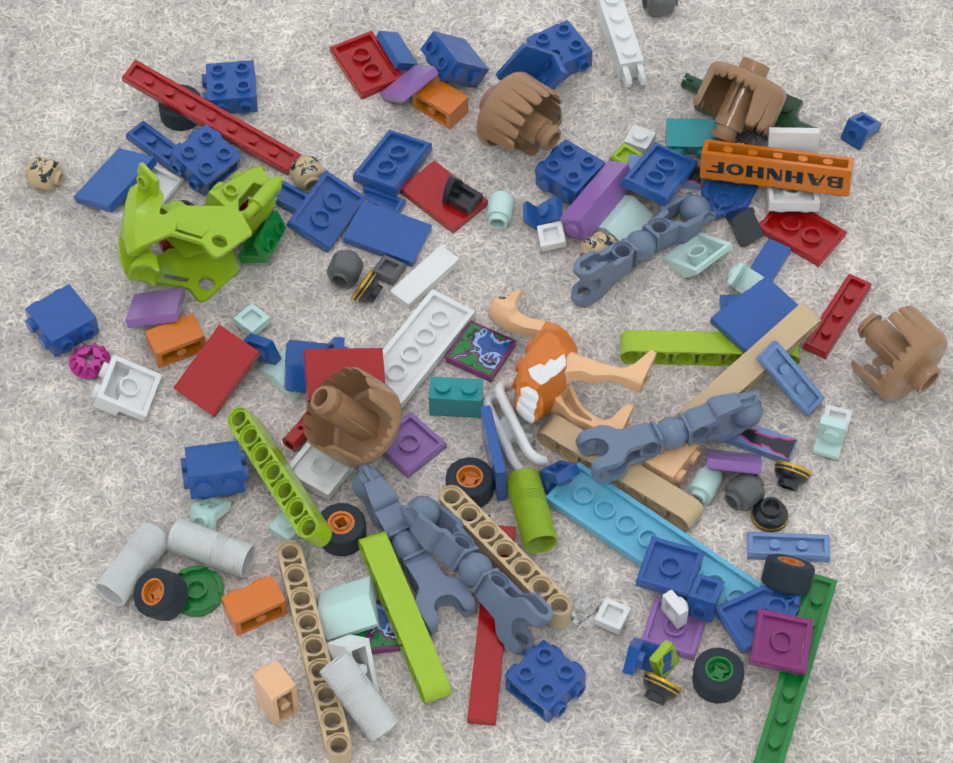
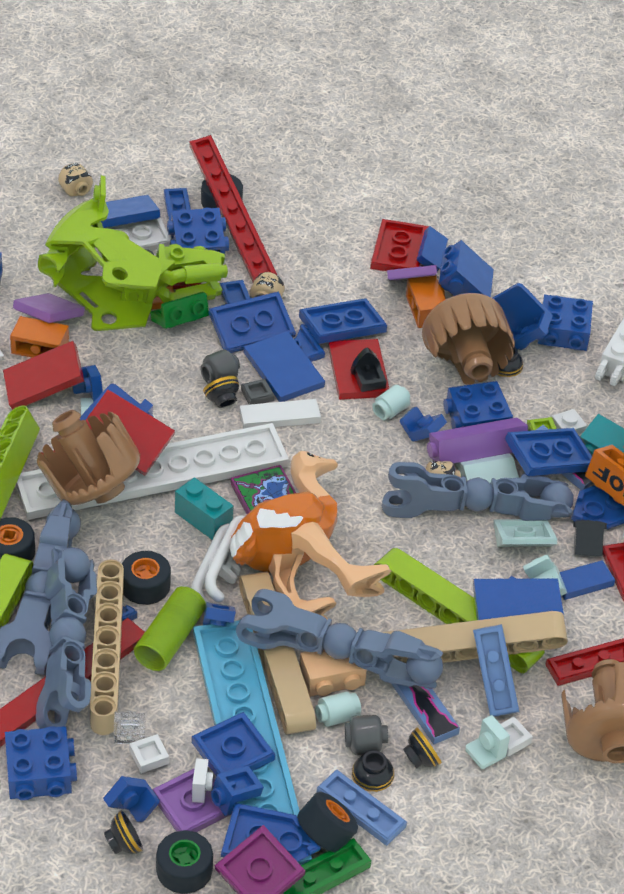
camera: 35 degrees right, 10 degrees down
blue brick [202,60,258,114] -> none
light aqua plate [234,303,271,335] -> none
medium lavender tile [382,412,447,478] -> none
blue tile [480,405,507,502] -> none
white plate [537,221,567,252] -> none
lime tile [649,640,679,679] -> none
medium lavender tile [706,449,762,474] -> none

